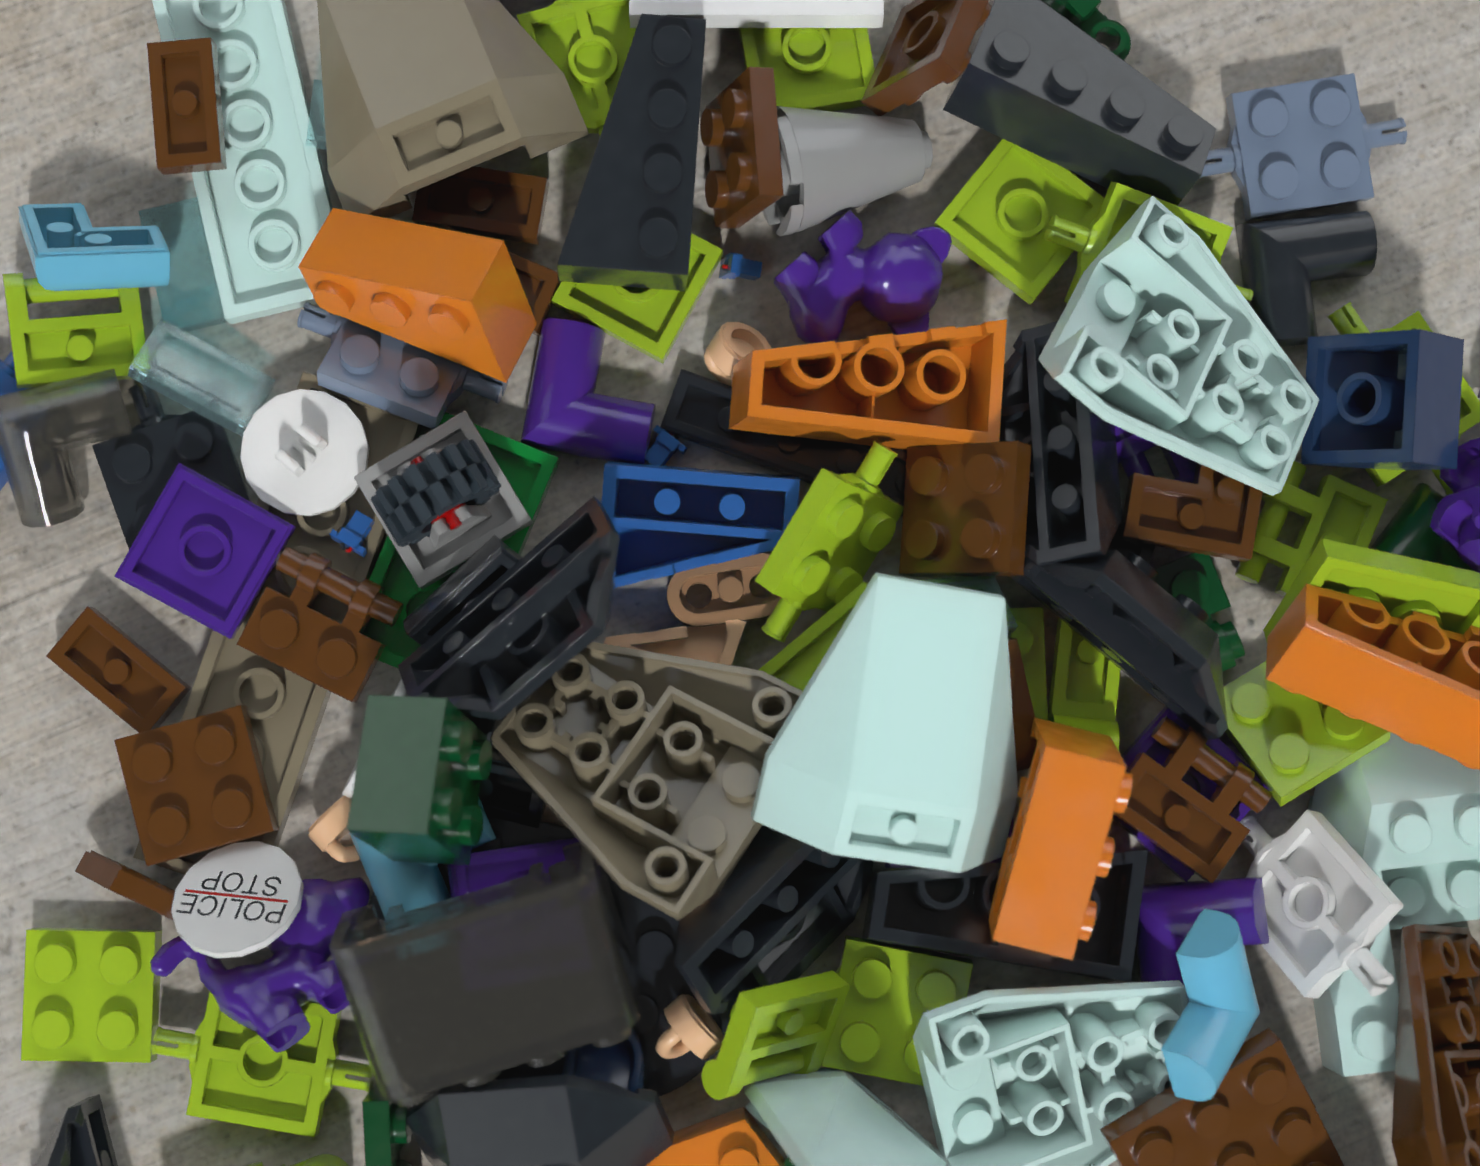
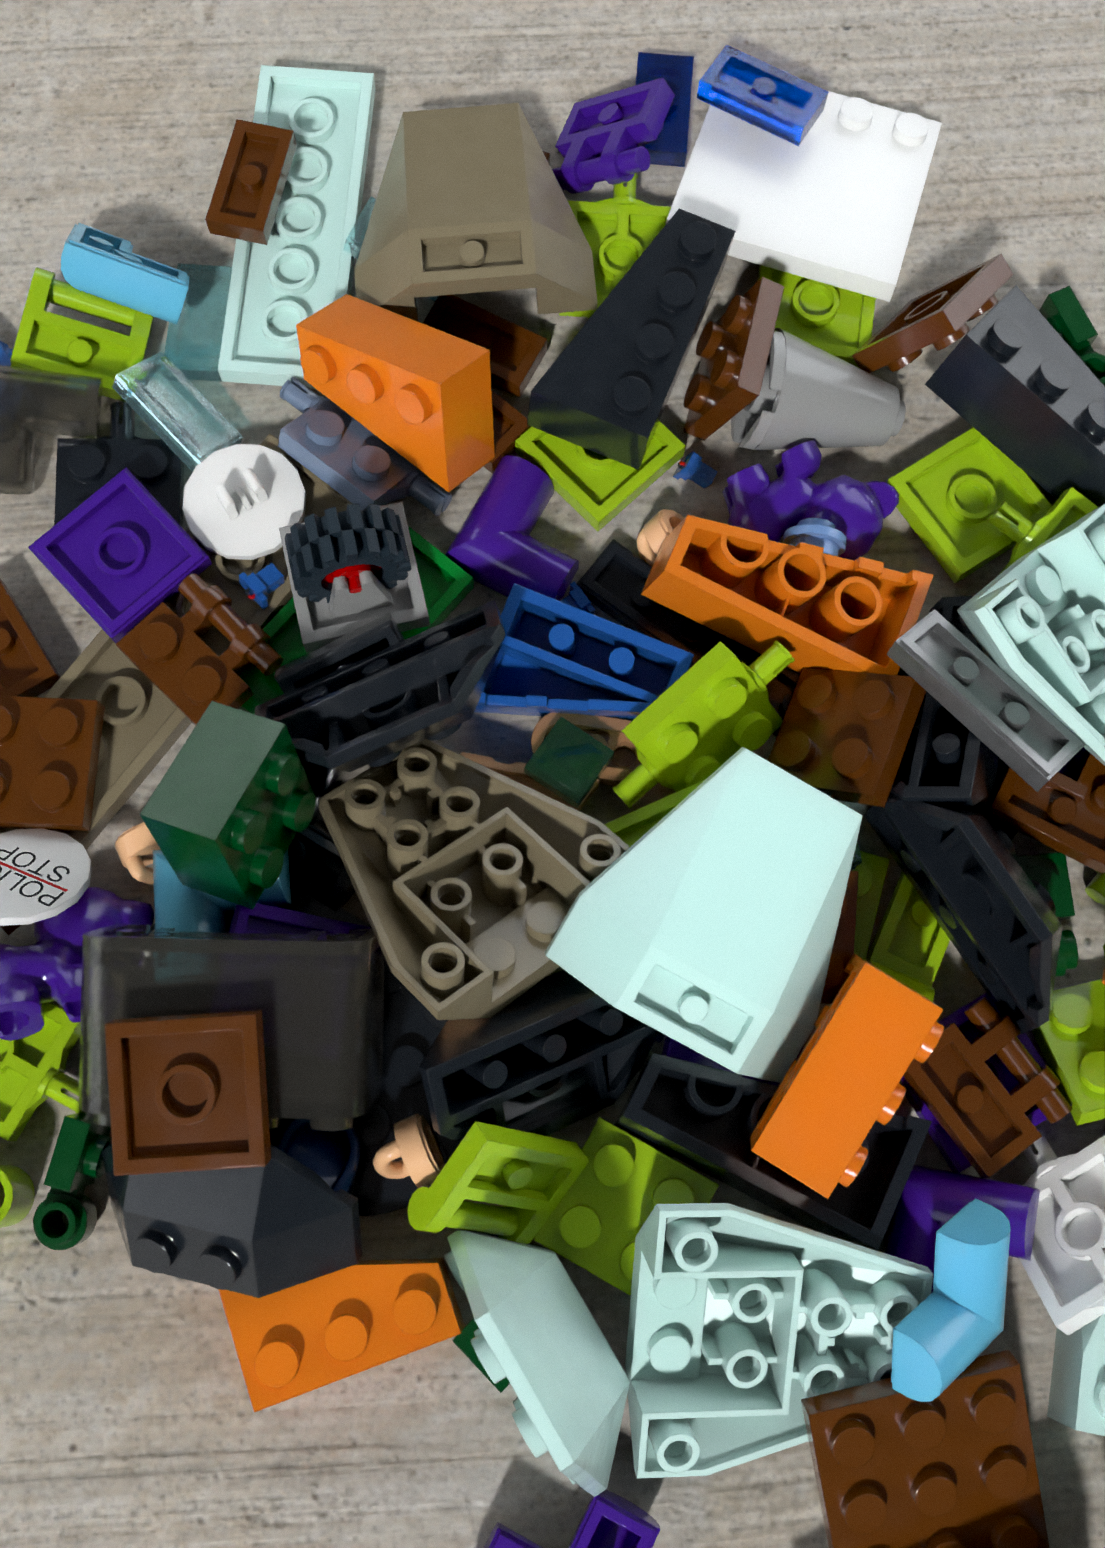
camera: 20 degrees right, 10 degrees down
none -> reddish brown plate [105,1010,271,1176]
none -> clear green tile [524,717,614,808]
none -> medium blue plate [783,518,847,557]
none -> flat silver tile [887,609,1086,792]

